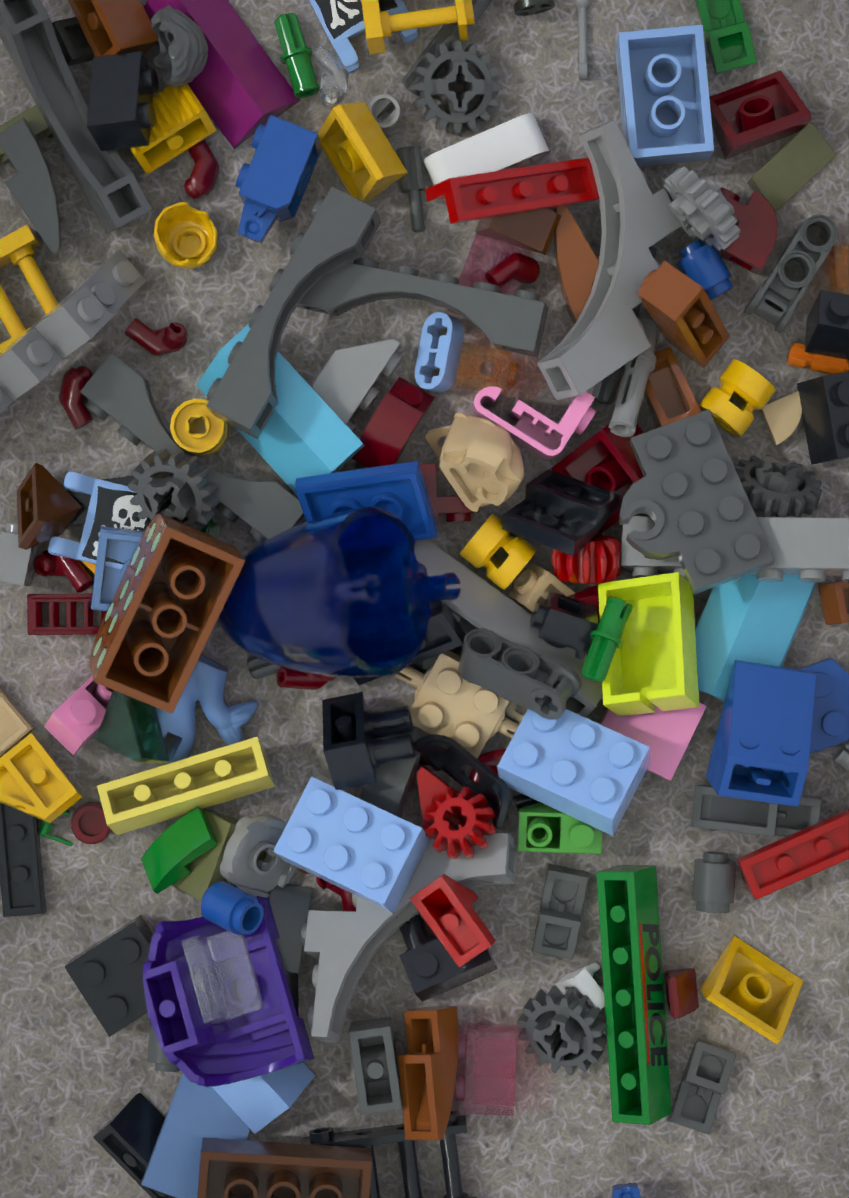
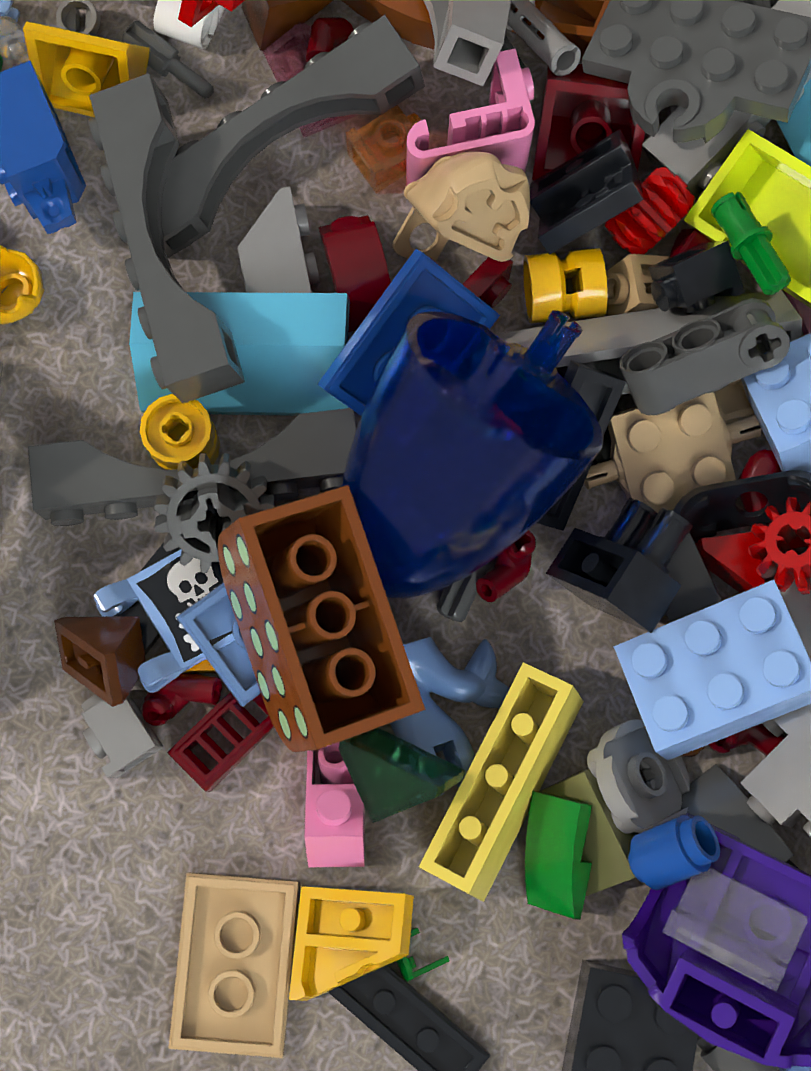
camera: 45 degrees left, 10 degrees down
dark red arm [59,366,93,430] -> none
dark red tile [71,802,112,844] -> none
dark red arm [125,318,187,356] -> none
light blue beam [415,312,464,393] -> none

